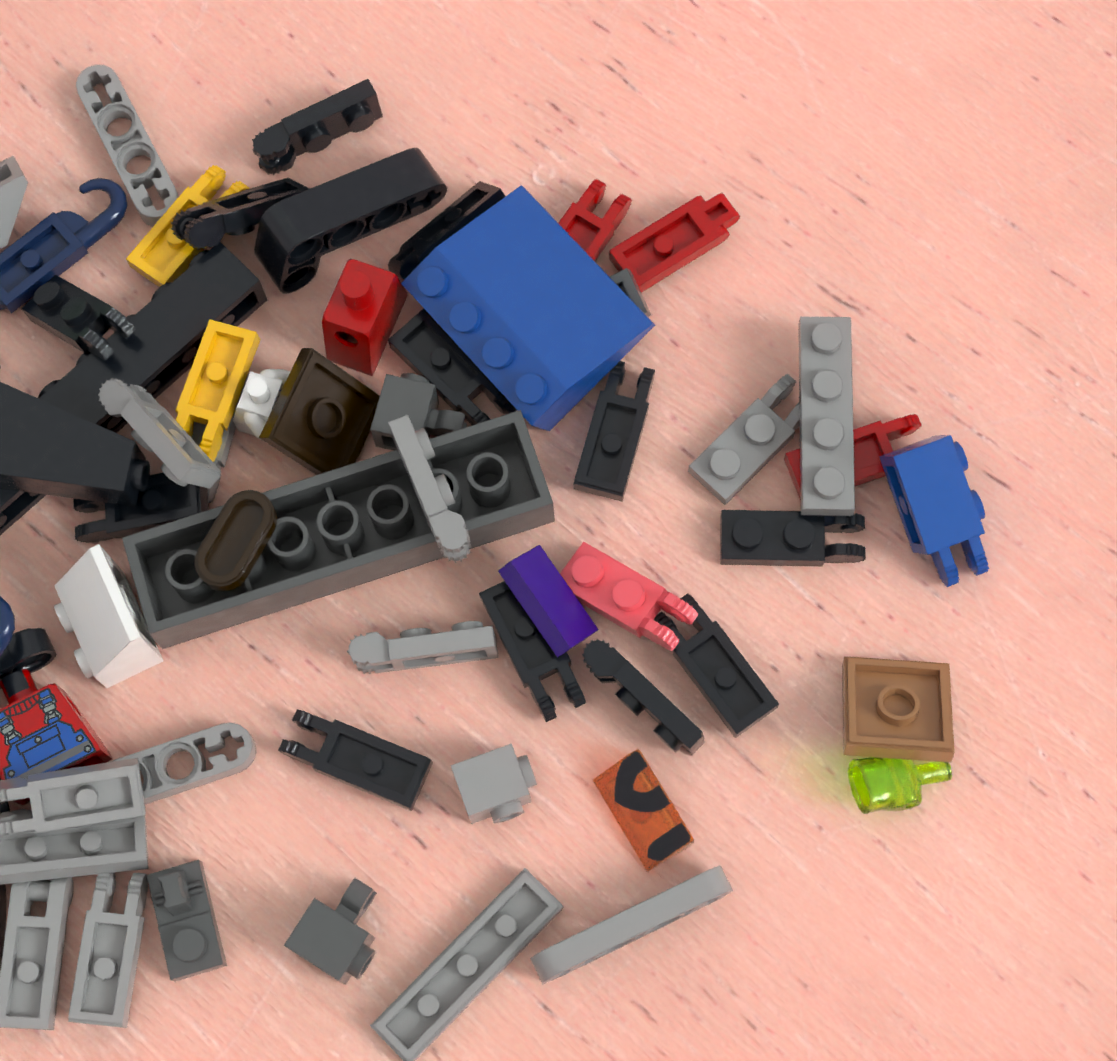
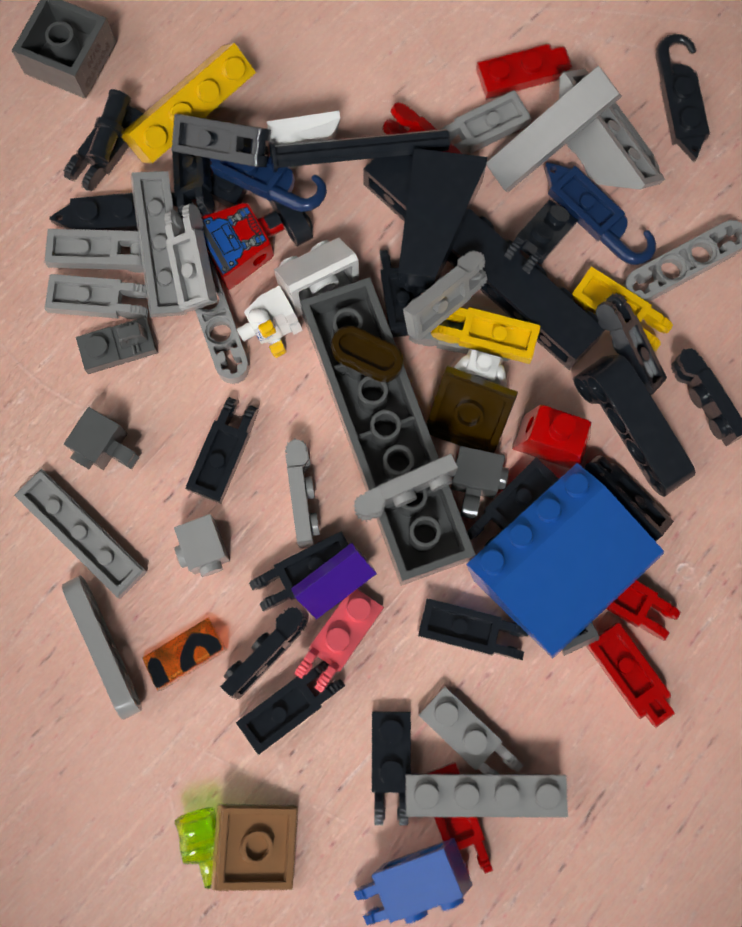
camera: 85 degrees right, 5 degrees up
none -> white piece [237,286,303,358]

